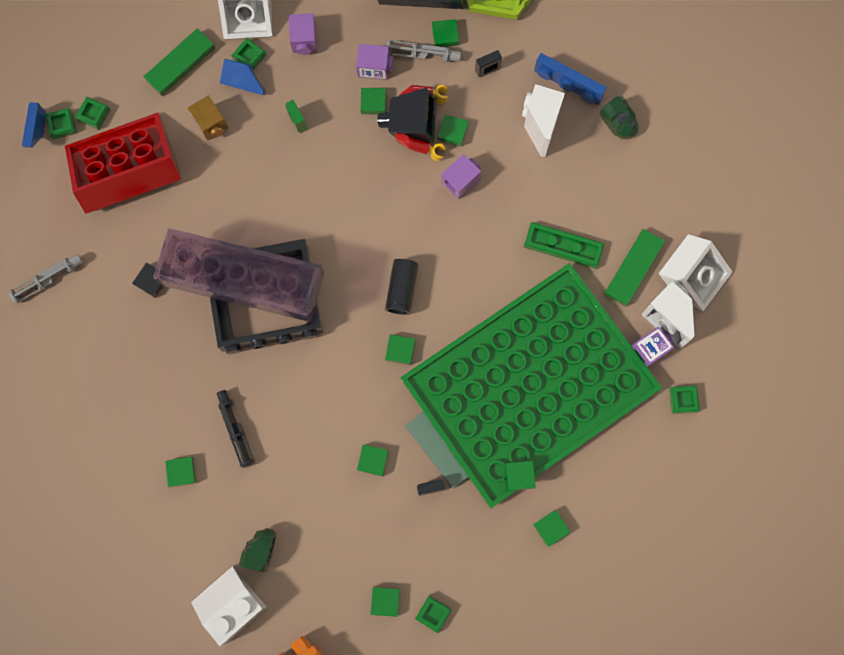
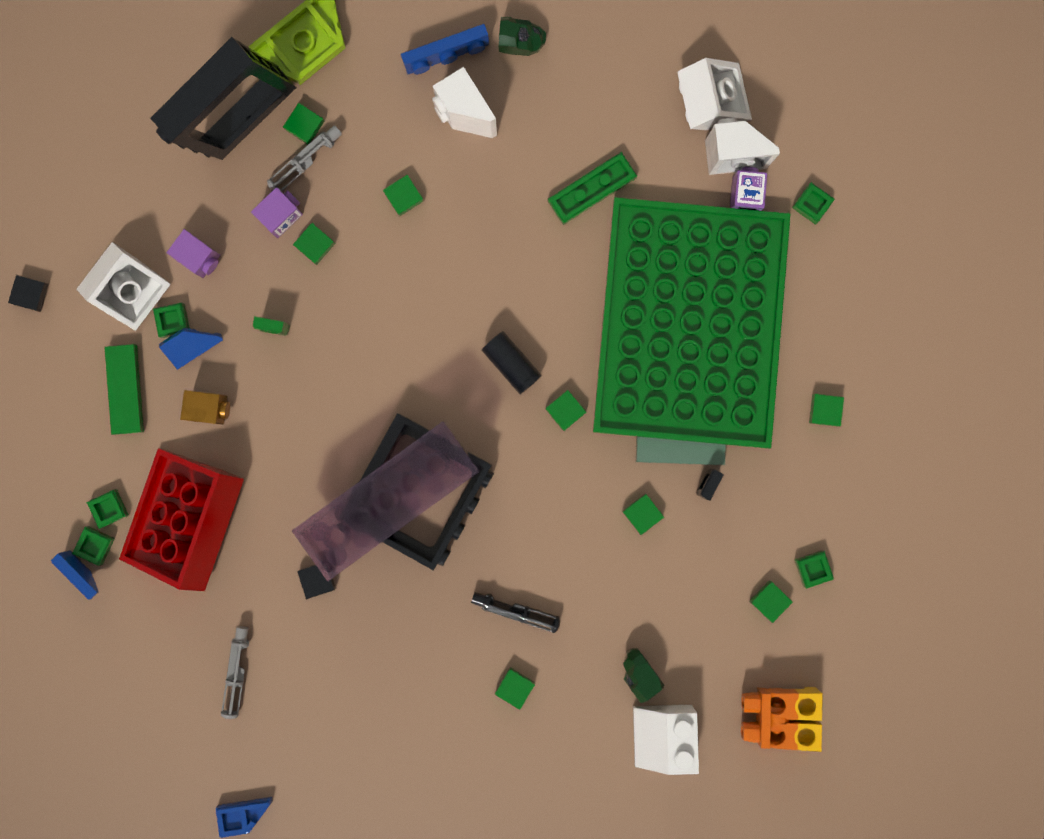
camera: 55 degrees left, 10 degrees up
black torso [377,85,448,161] -> none
medium lavender brick [441,154,481,199] -> none
black tile [475,50,502,77] -> none
green tile [505,461,536,491] -> none
green tile [604,229,665,307] -> none

